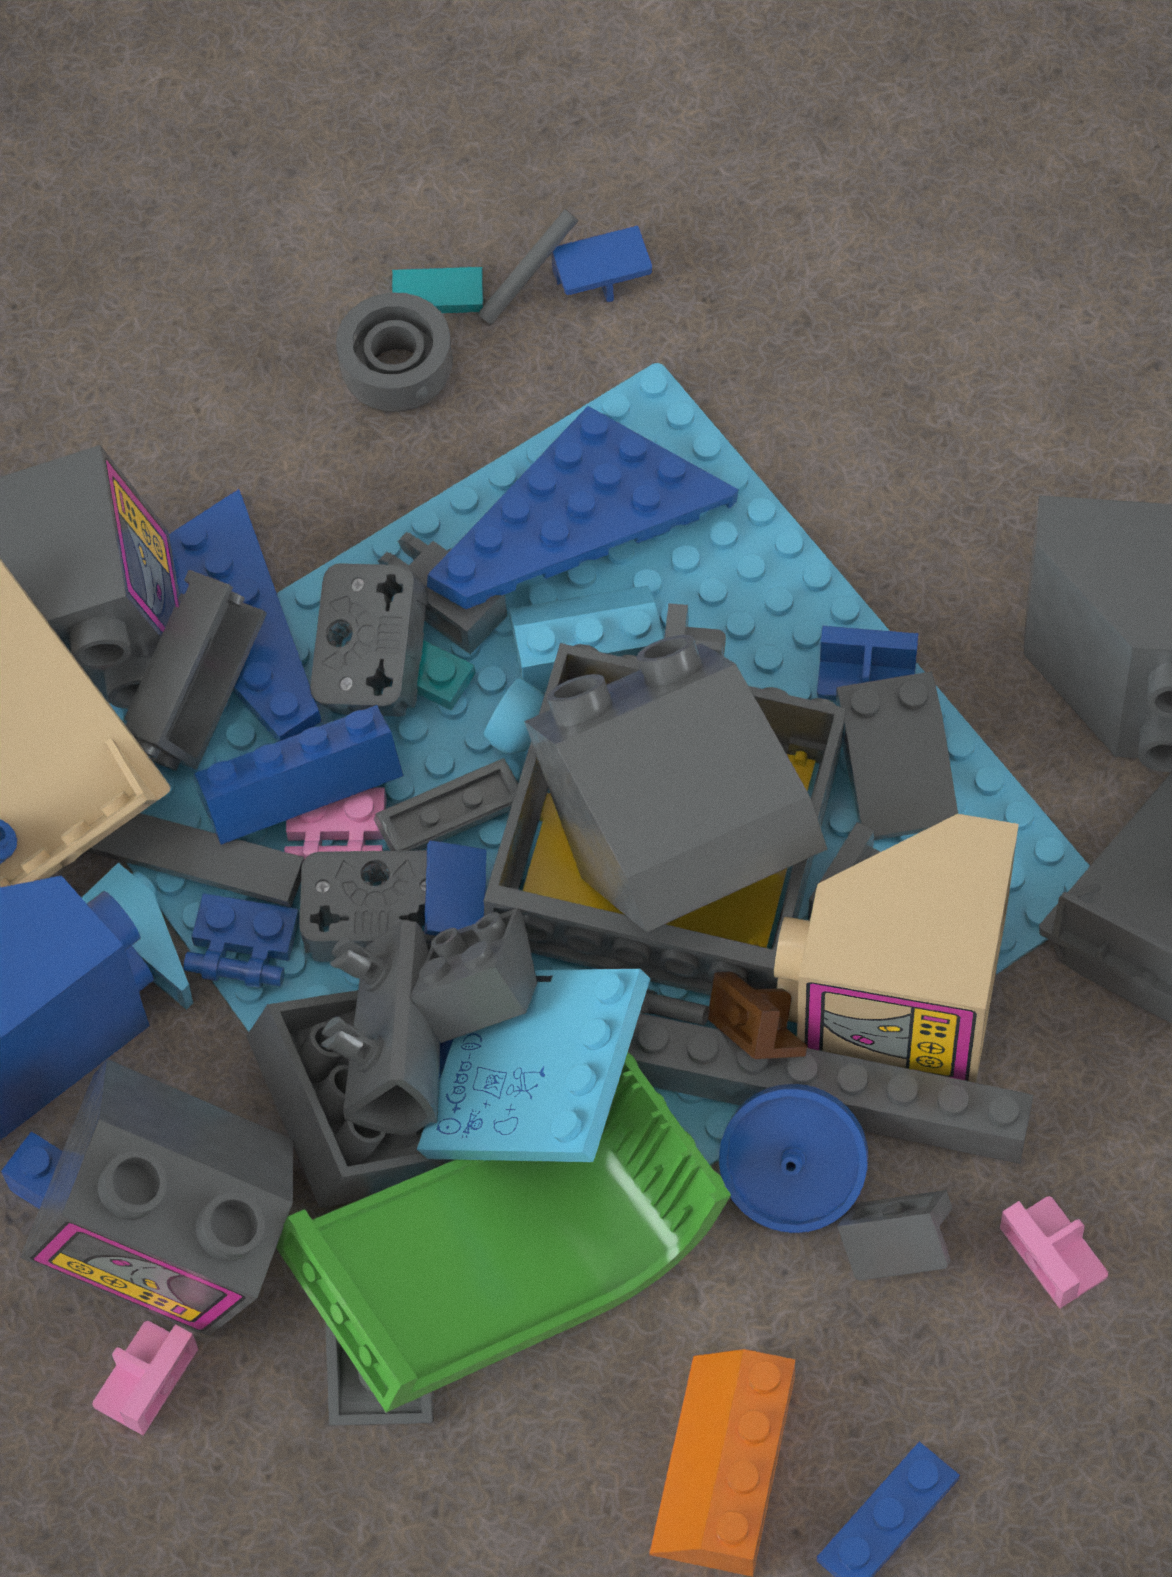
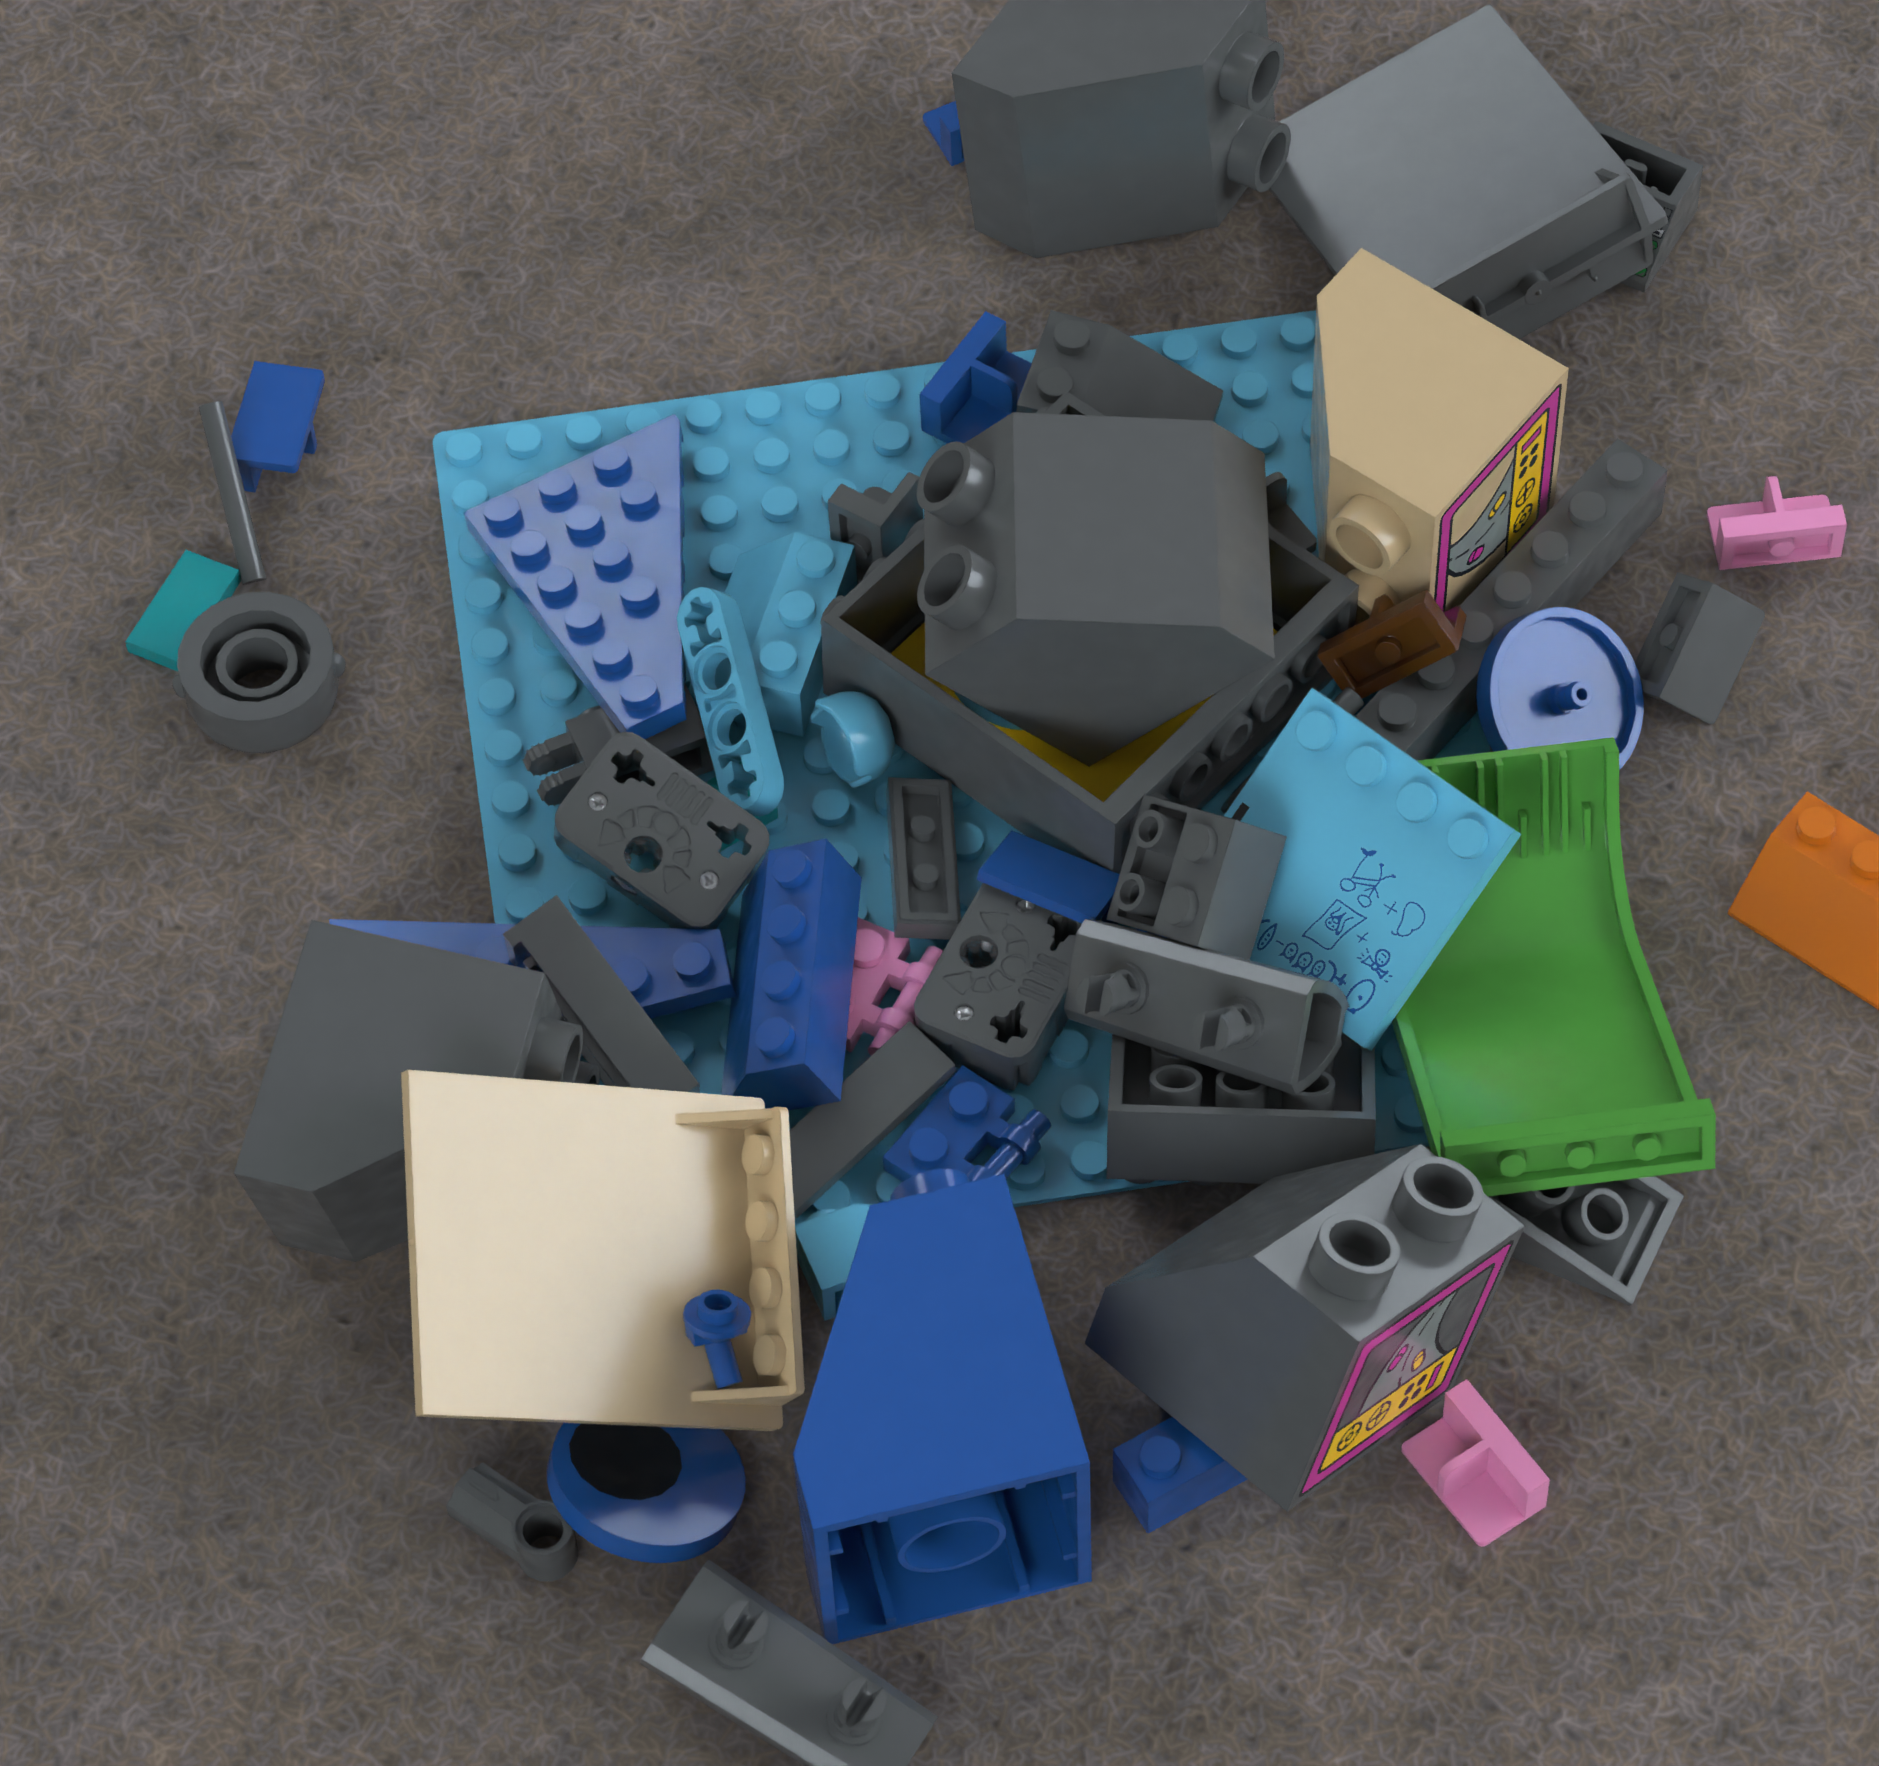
camera: 65 degrees left, 5 degrees down
none -> medium azure beam [677,587,784,817]

